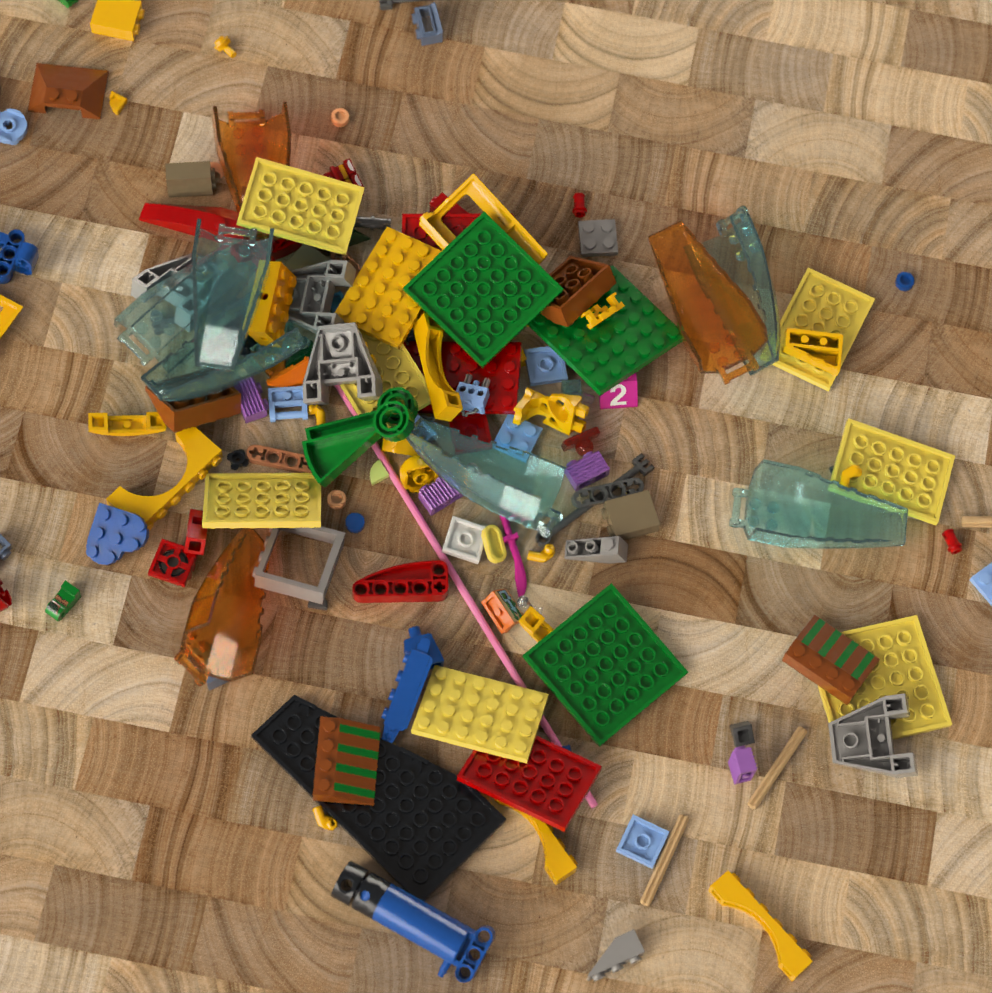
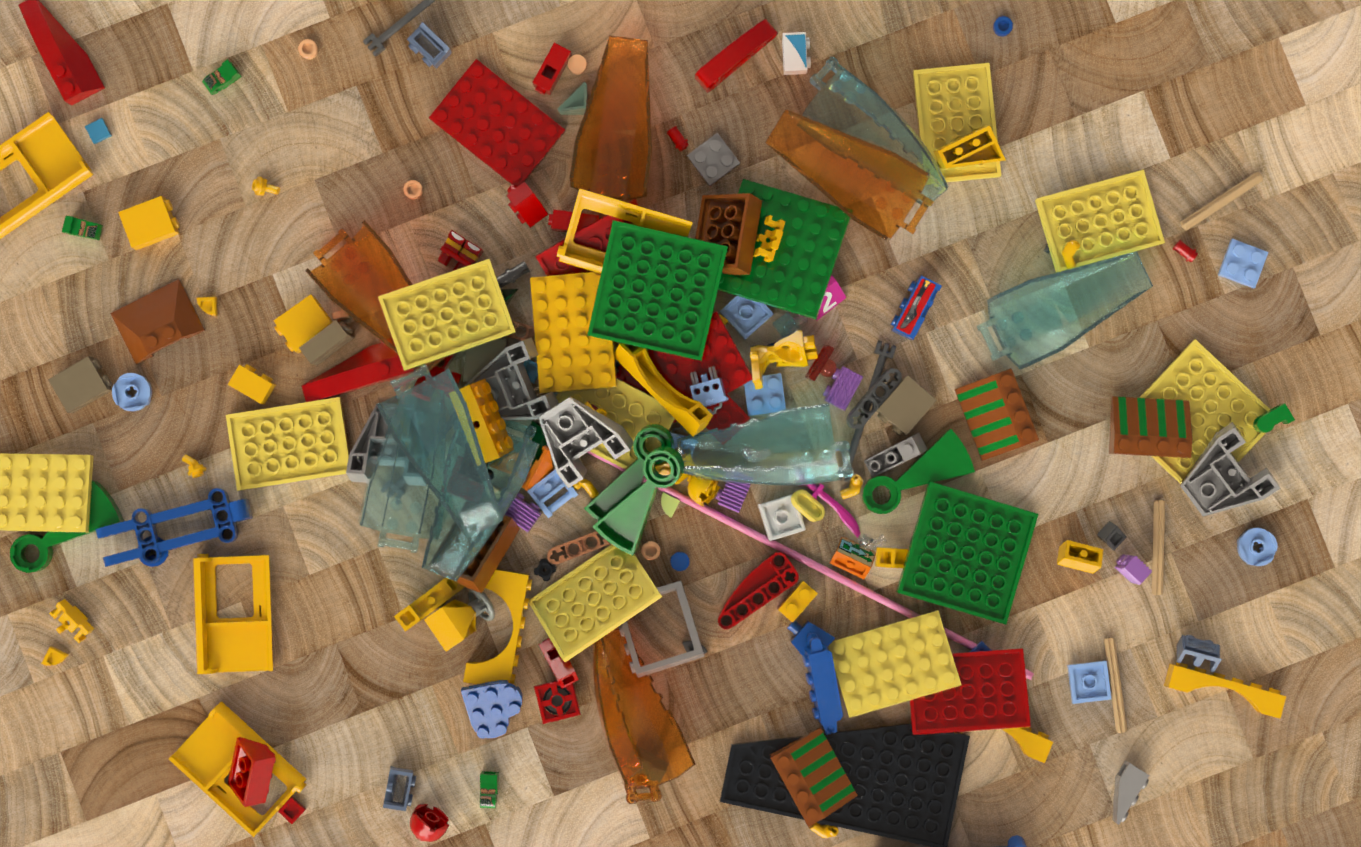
camera: 30 degrees left, 20 degrees up
none -> yellow plate [182,455,207,478]
none -> light yellow plate [226,397,349,491]
none -> yellow brick [227,364,276,405]
none -> yellow brick [274,294,333,353]
none -> yellow piece [424,589,495,651]
none -> red plate [429,59,566,187]
none -> red brick [506,182,548,228]
none -> red brick [532,42,572,95]
none -> sand green slope [557,82,588,115]
none -> light nougat tile [568,54,587,75]
none -> clear orange windscreen [570,35,652,210]
none -> red beam [695,19,778,93]
none -> yellow brick [777,580,818,623]
none -> white brick [782,32,811,75]
none -> green piece [862,429,975,514]
none -> wedge [890,275,942,341]
none -> dark orange slope [955,368,1039,461]
none -> yellow brick [1057,540,1104,573]
none -> sand blue window [1177,635,1222,672]
none -> light blue plate [1237,528,1278,566]
none -> green leg [1253,403,1295,433]

